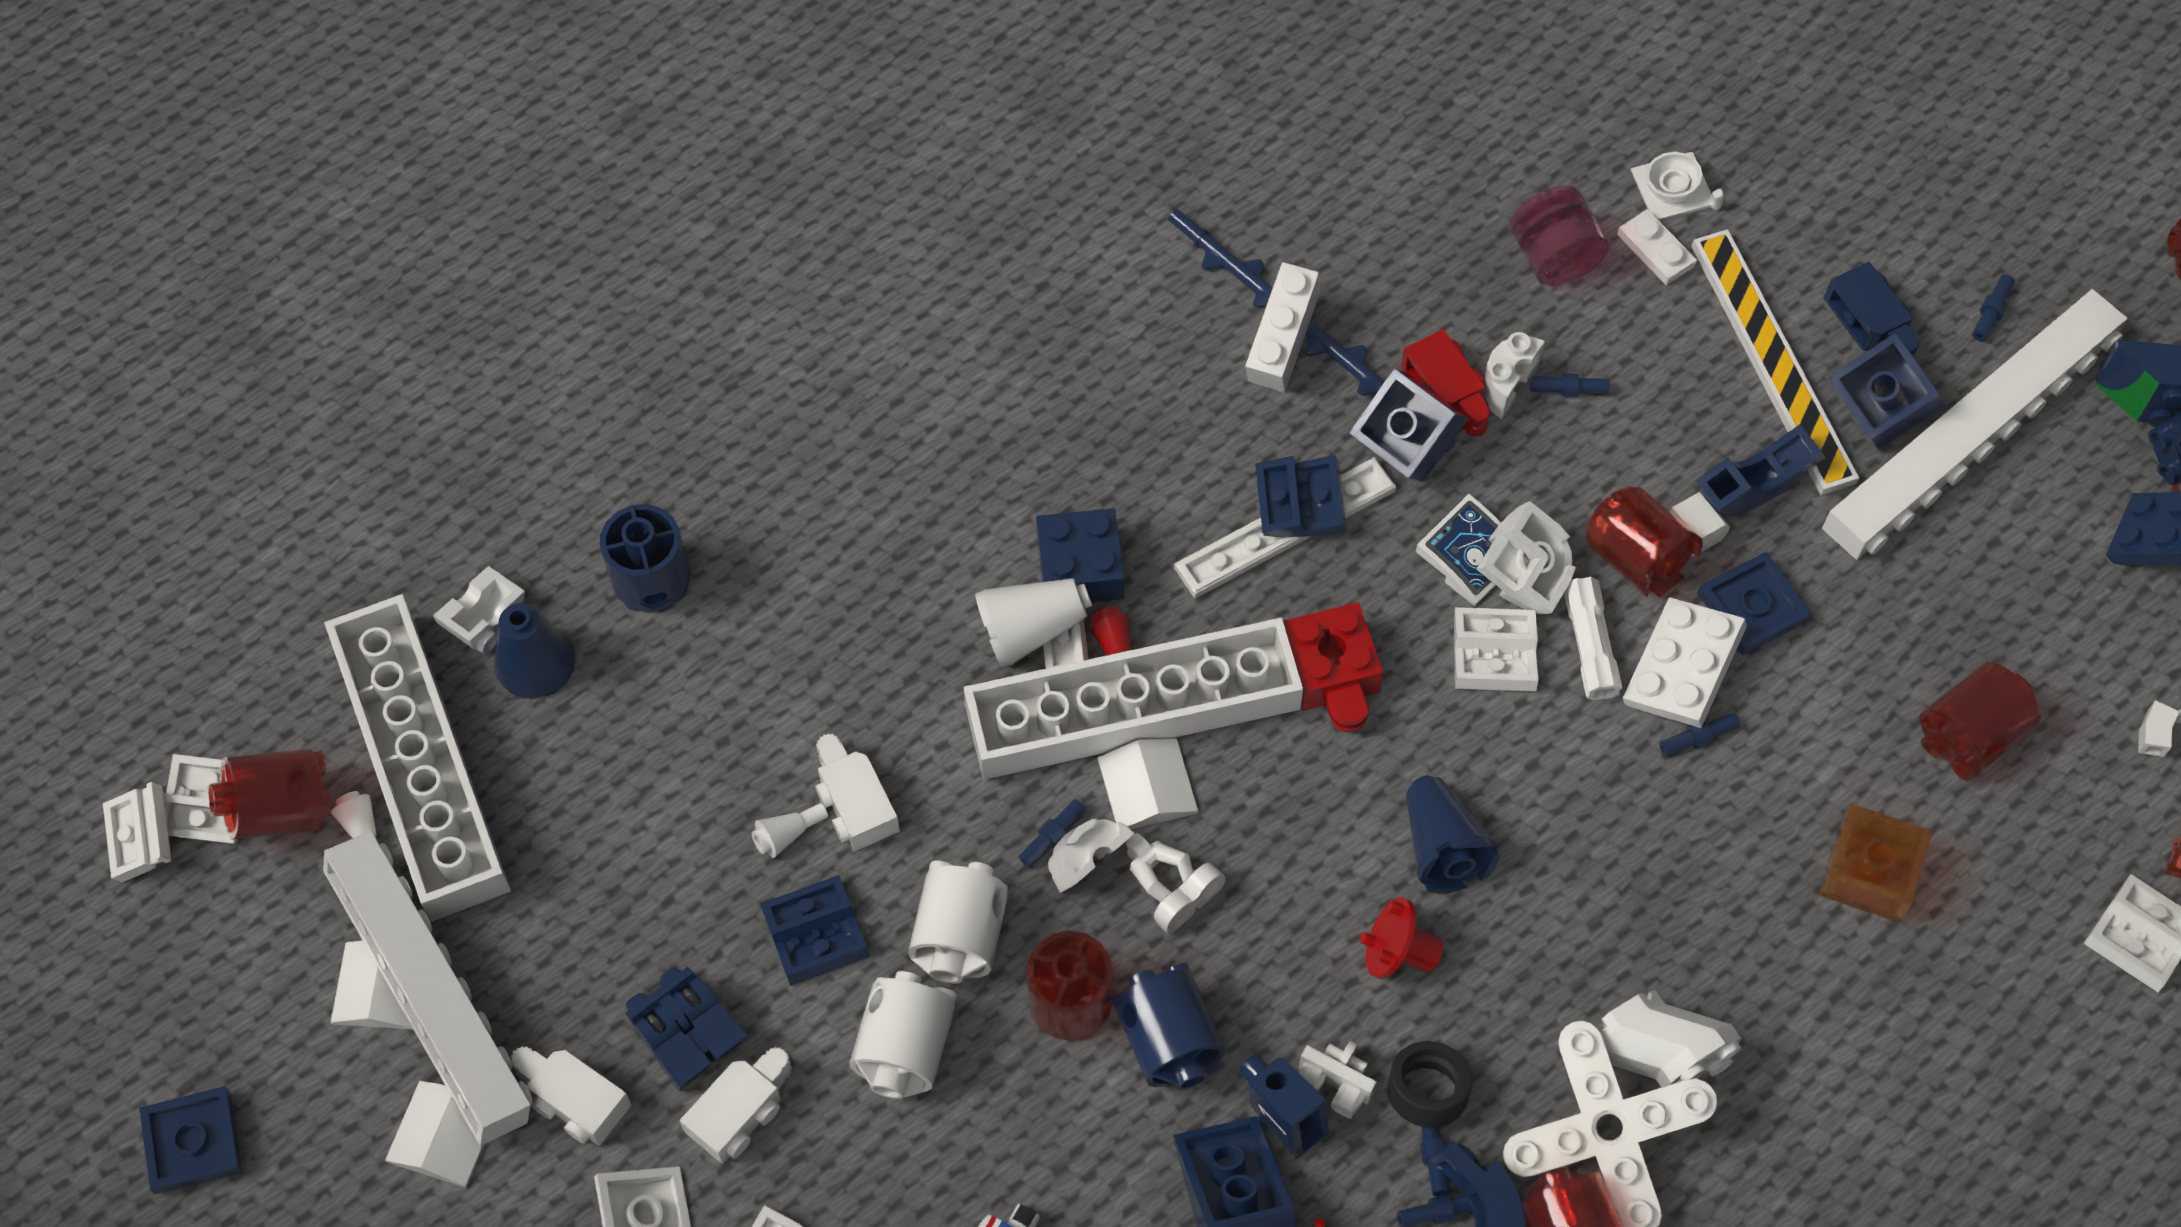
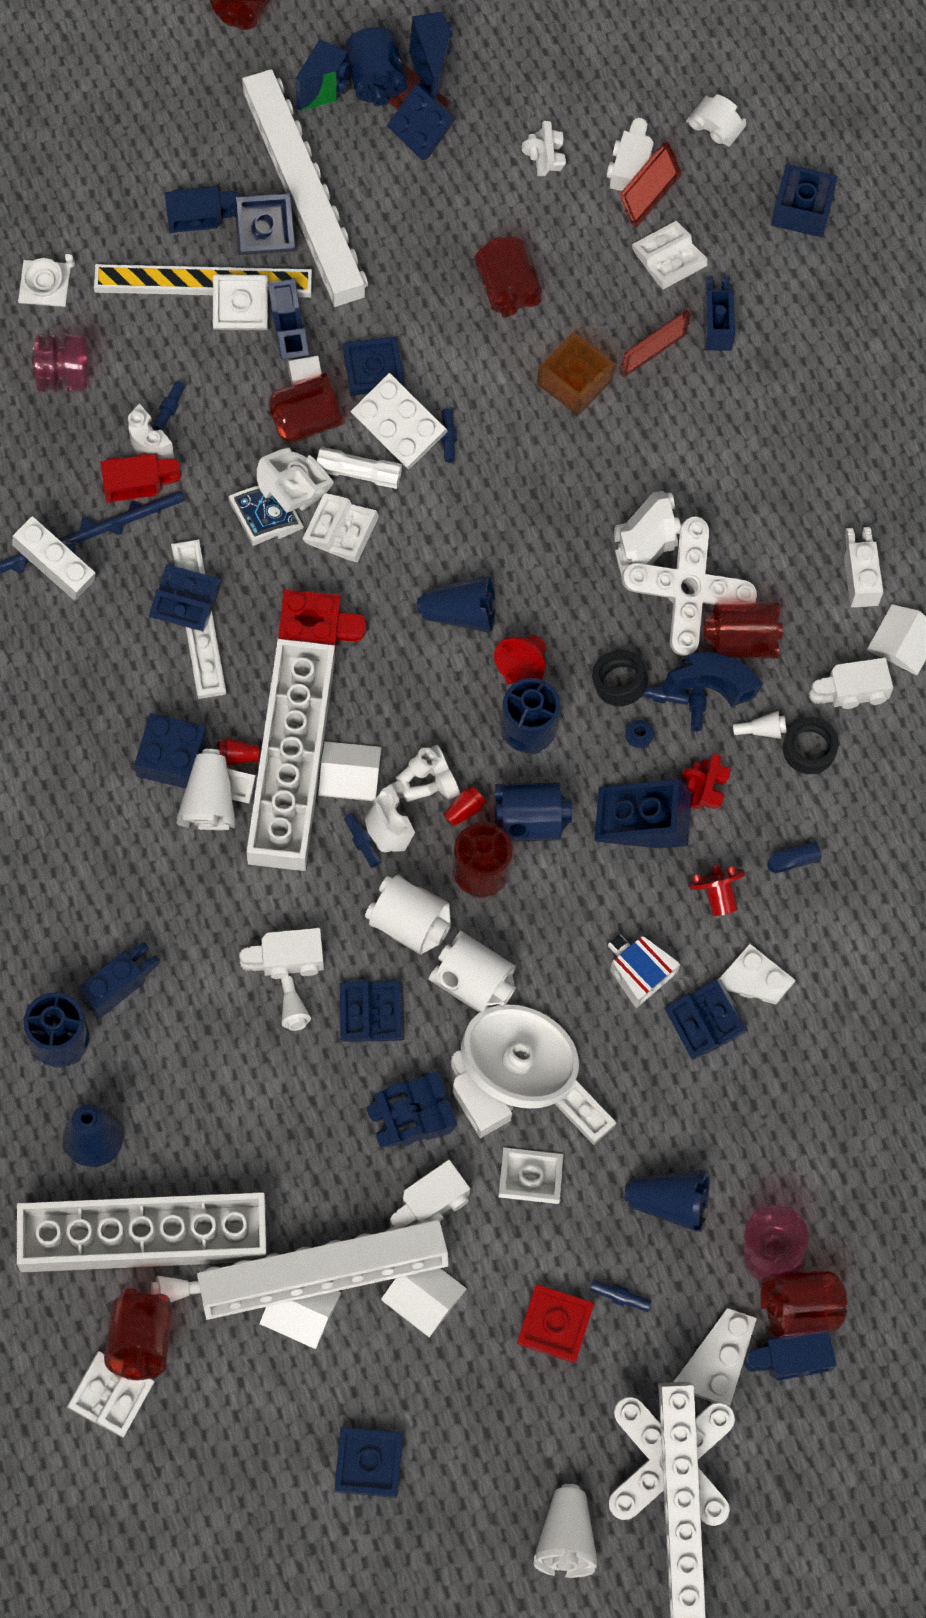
camera: 75 degrees left, 5 degrees up
white plate [103,782,171,882] -> none
white cylinder [433,566,525,654] -> none
dark blue torso [1239,1054,1329,1160] -> none
white hips [1299,1040,1376,1119] -> none
brick [1349,368,1469,482] -> none
white plate [1617,209,1697,285] -> none
dark blue bar [1972,275,2015,342] -> none
white piece [2138,700,2180,757] -> none
none -> dark blue hinge [77,942,161,1020]
none -> white tile [213,275,268,330]
none -> white axle [408,748,439,778]
none -> red cone [443,786,487,827]
none -> white dish [461,1005,579,1109]
none -> dark blue cylinder [500,678,561,754]
none -> clear red piece [621,310,690,378]
none -> dark blue plate [625,720,654,748]
none -> dark blue hinge [703,276,735,351]

